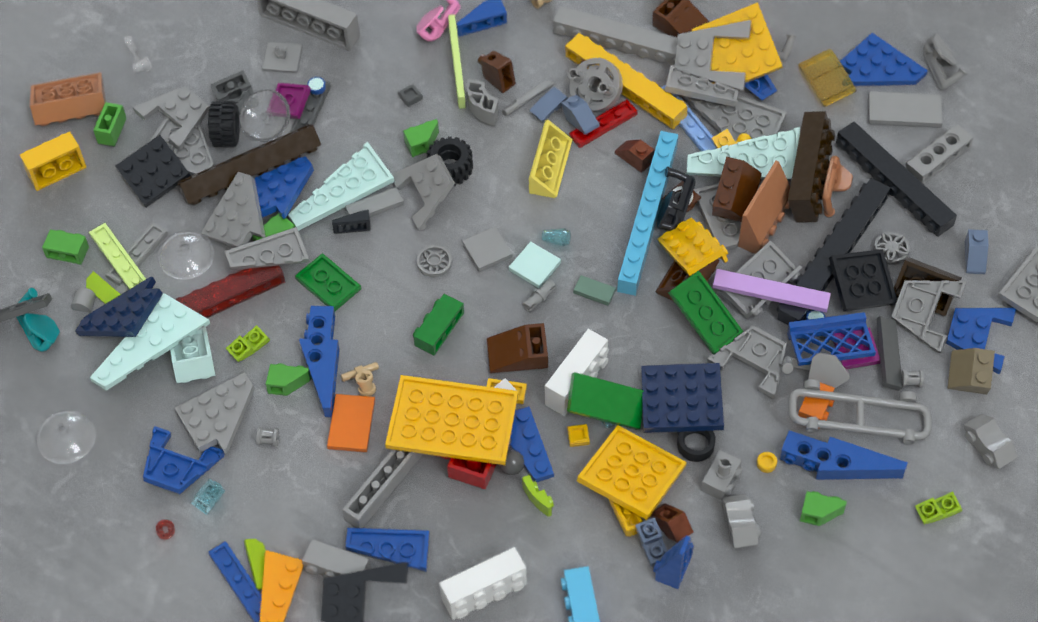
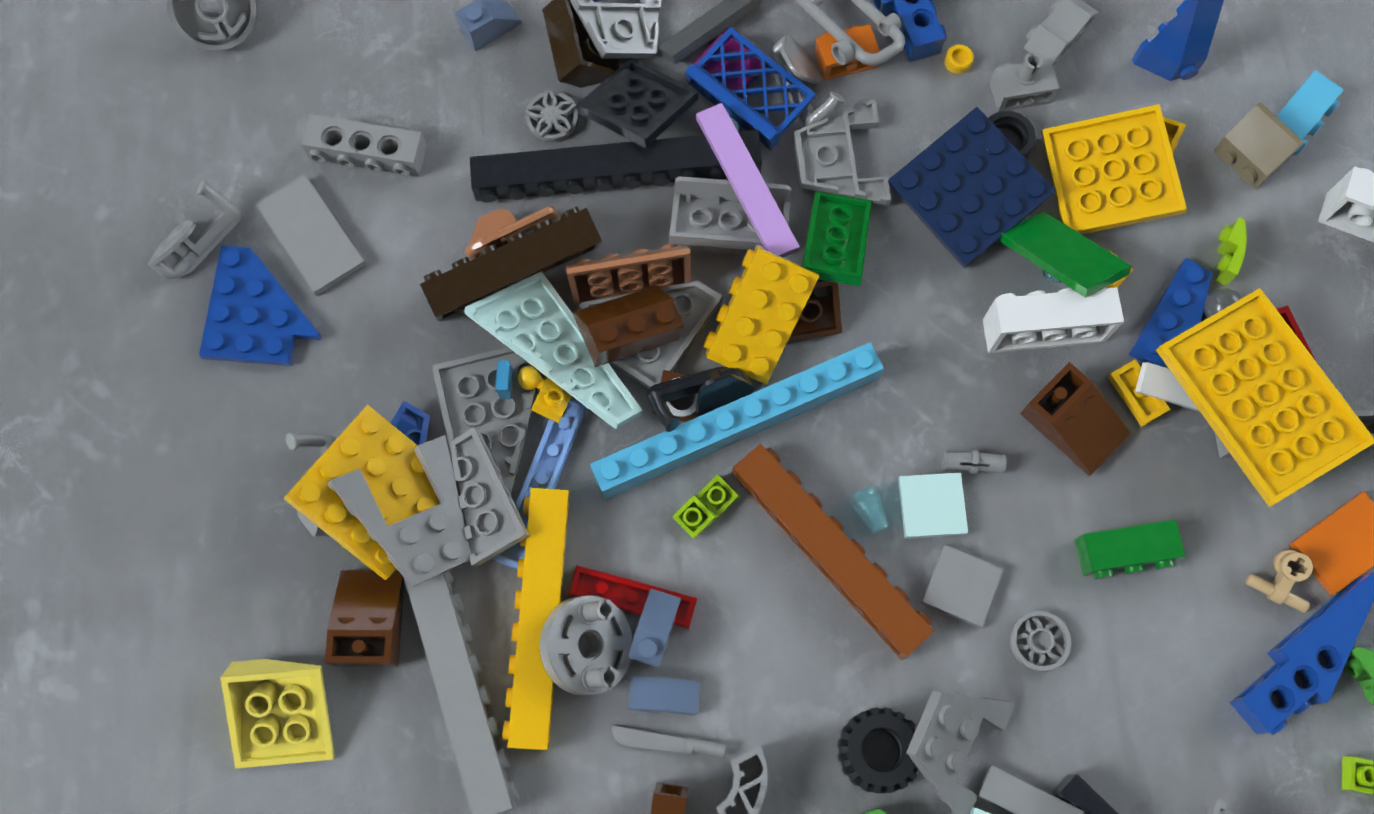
camera: 130 degrees left, 15 degrees up
green tile [295,253,362,311] -> none
light yellow slope [529,119,573,198] -> none
sand green tile [573,275,616,306] -> none
copper slope [614,139,655,173] -> none
sand blue slope [635,518,668,566] -> none
copper slope [650,503,694,543] -> none
clear yellow piece [799,49,857,107] -> none
black brick [836,121,957,237] -> none
none -> dark azure tile [495,360,514,399]
none -> lime slope [672,474,741,539]
none -> dark orange brick [732,443,934,660]
none -> dark tan slope [1214,102,1304,190]

